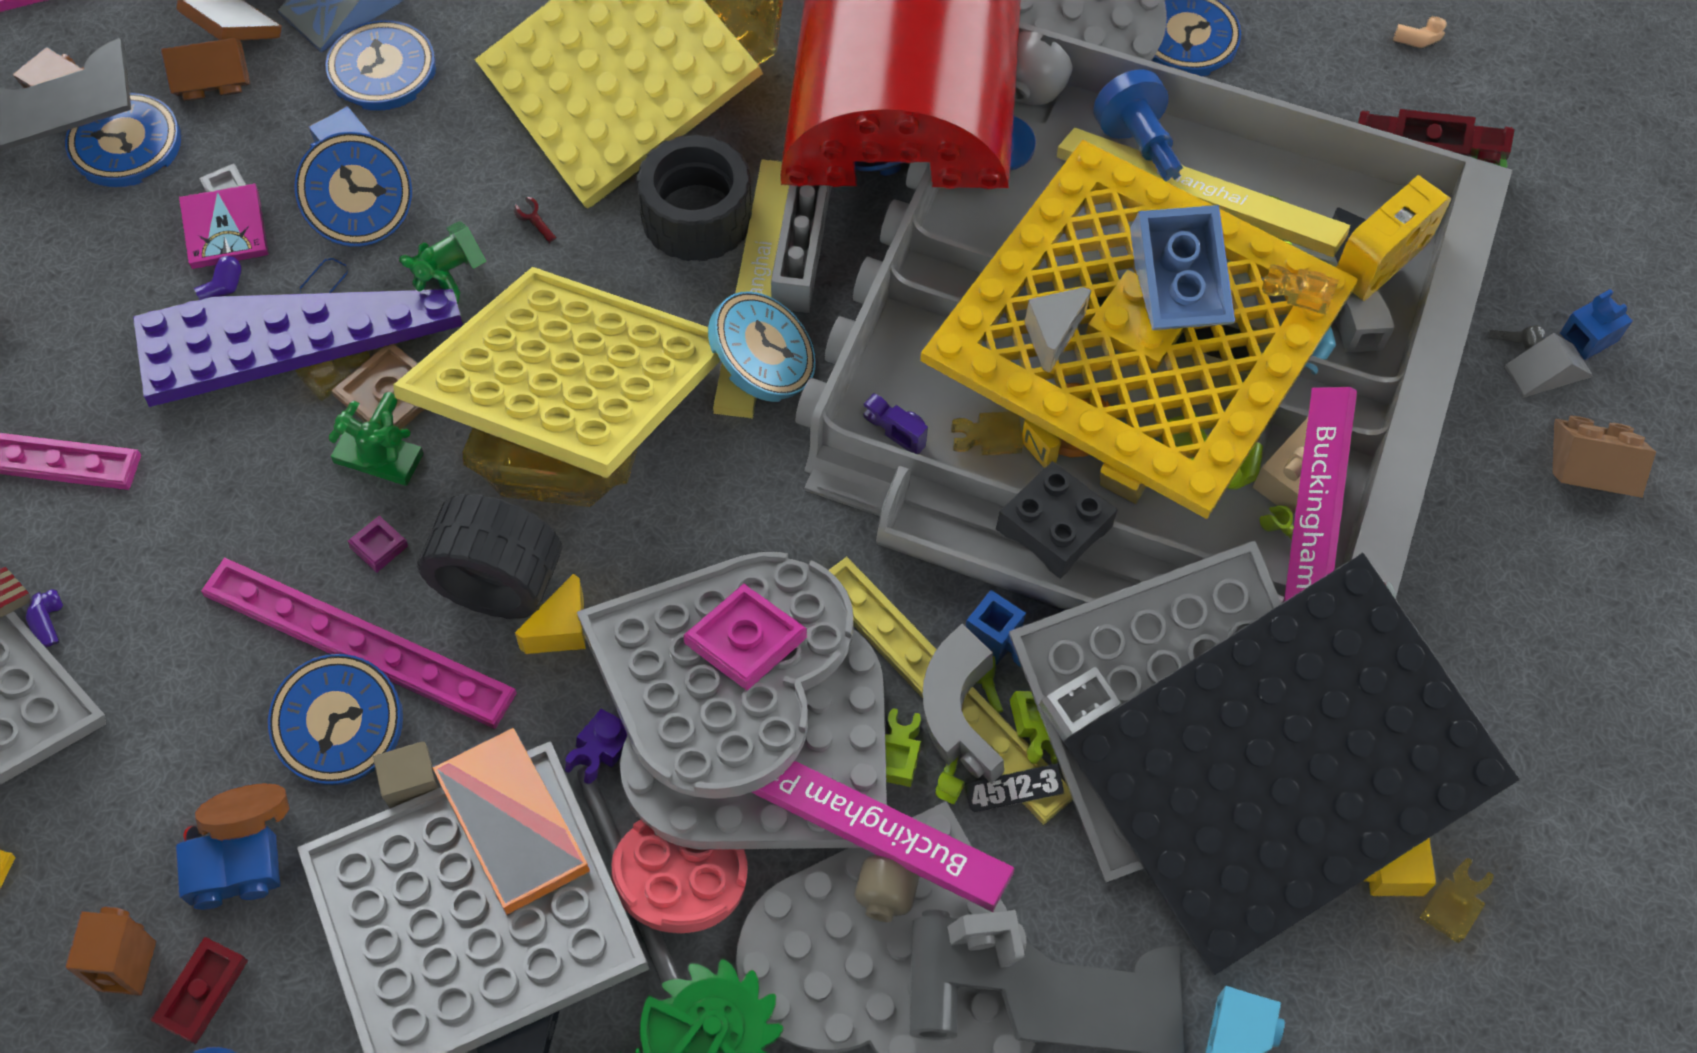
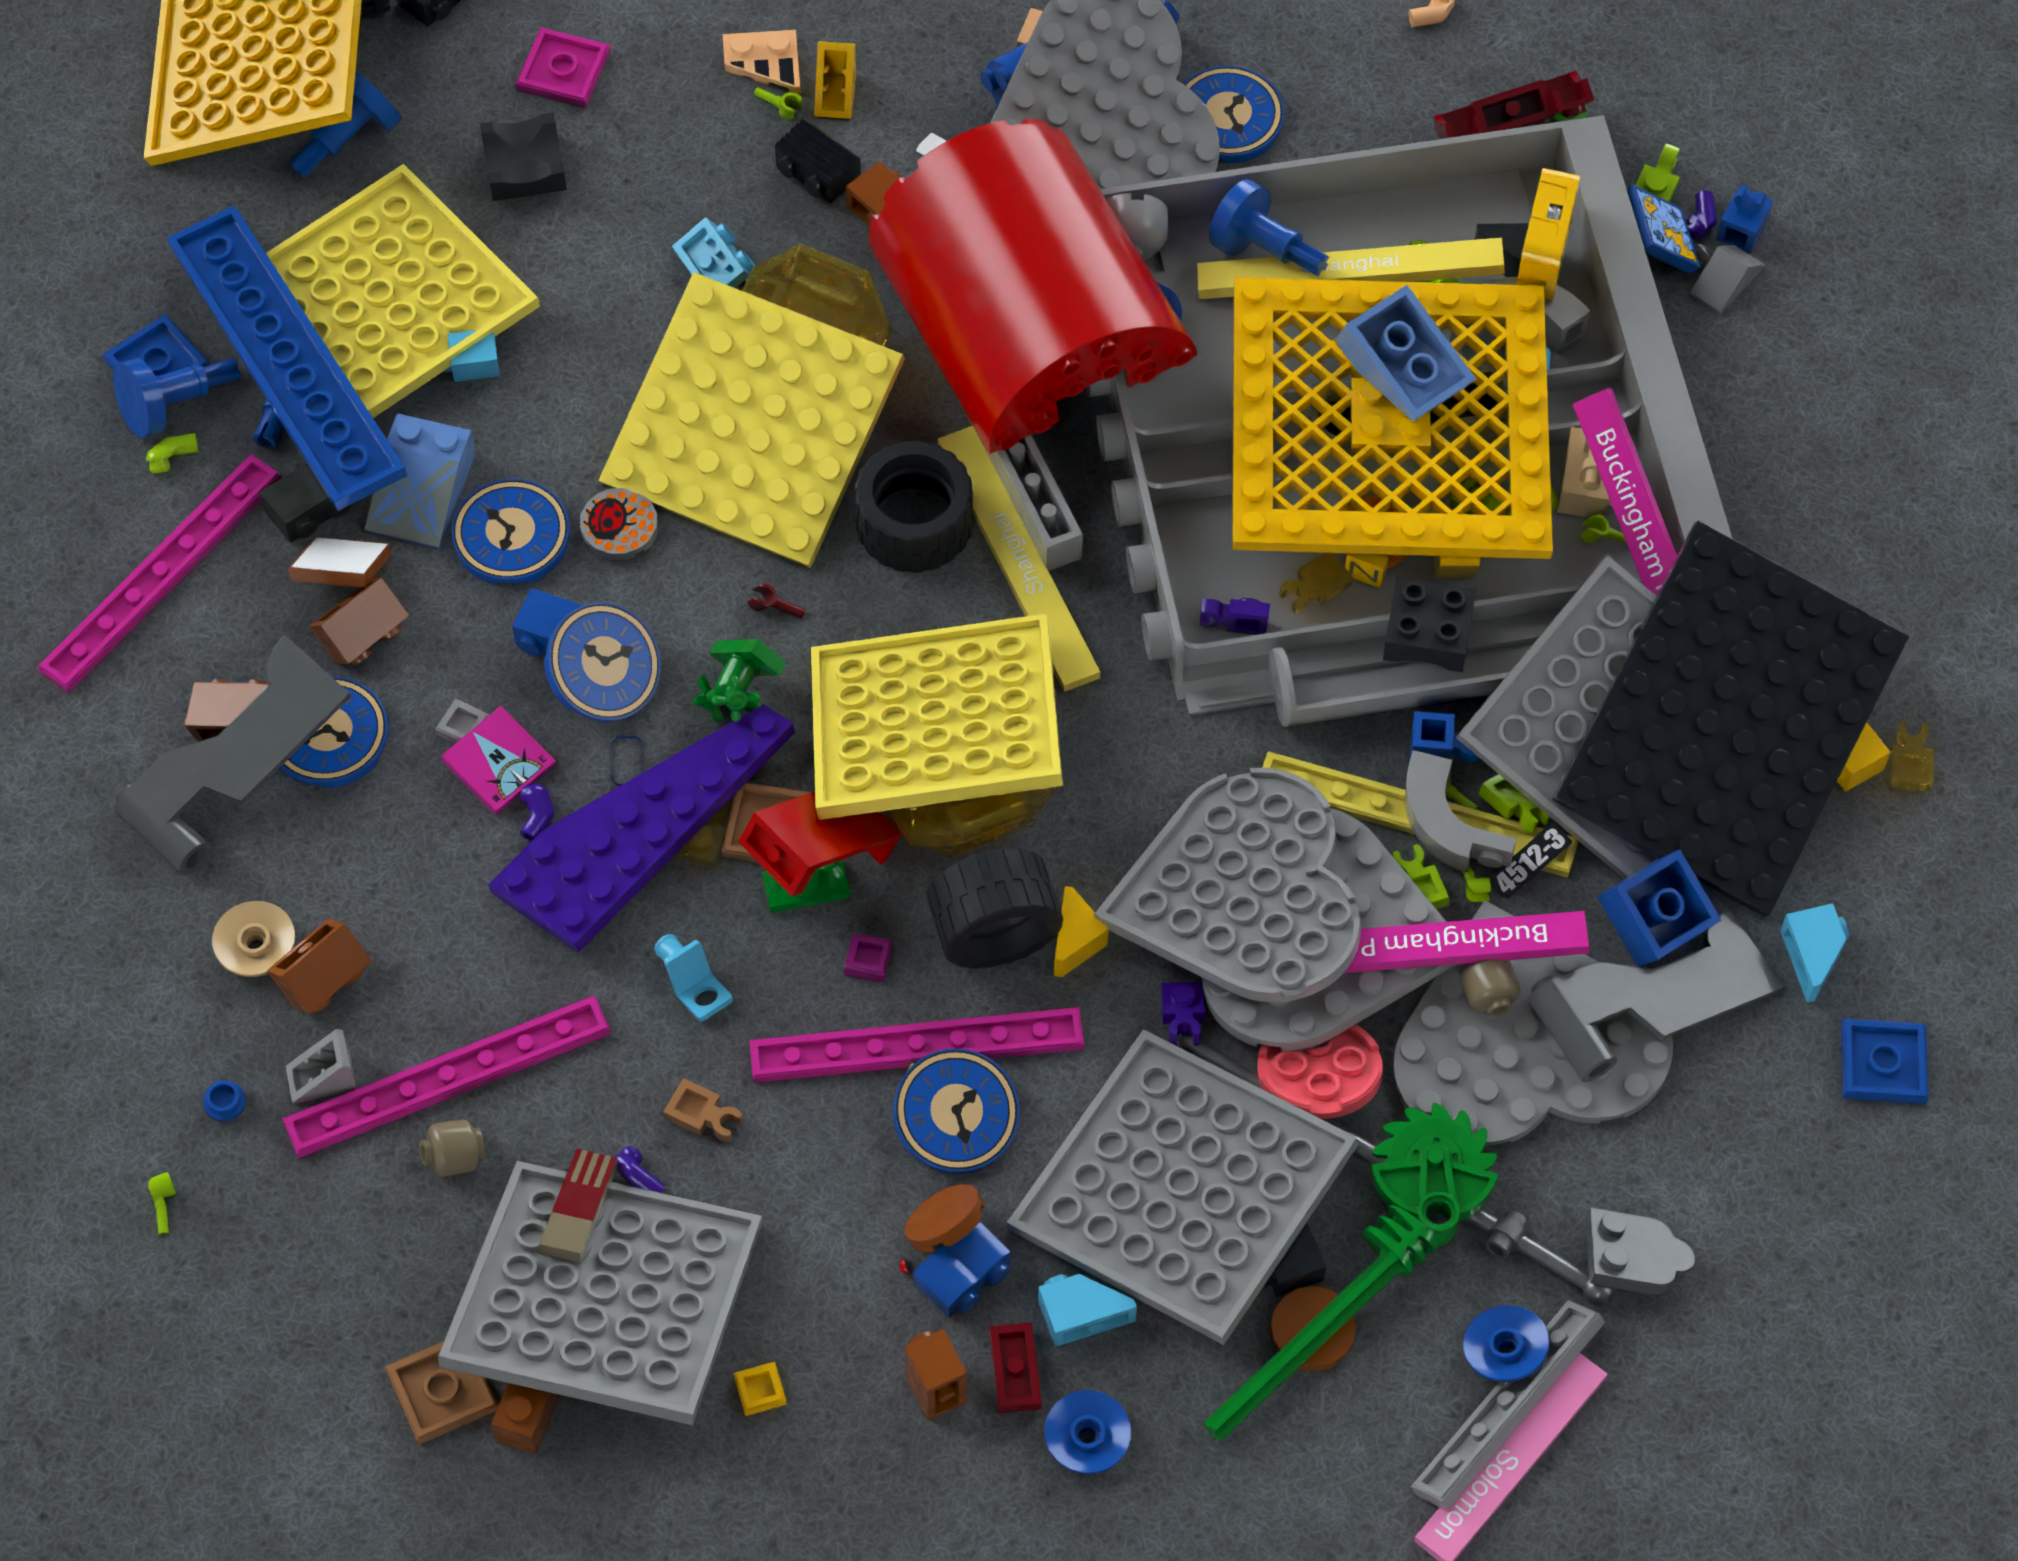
camera: 30 degrees left, 0 degrees up
dark tan panel [373,742,441,808] -> none
tile [433,728,590,915] -> none
dark pink tile [683,584,807,691] -> none
tile [708,292,815,402] -> none
light grey bracket [947,910,1026,968] -> none
light grey slope [1025,287,1091,373] -> none
light grey slope [1038,666,1121,742] -> none
clear yellow plate [1261,264,1339,315] -> none
medium nougat slope [1553,415,1656,498] -> none
none -> tile [580,488,658,560]
none -> medium azure bracket [654,934,733,1021]
none -> medium nougat plate [663,1078,743,1143]
none -> red panel [738,792,902,896]
none -> medium azure slope [1038,1274,1137,1347]
none -> blue brick [1596,849,1722,967]
none -> tile [1627,185,1701,274]
none -> lime plate [1635,143,1680,202]
none -> dark purple arm [1684,190,1717,239]

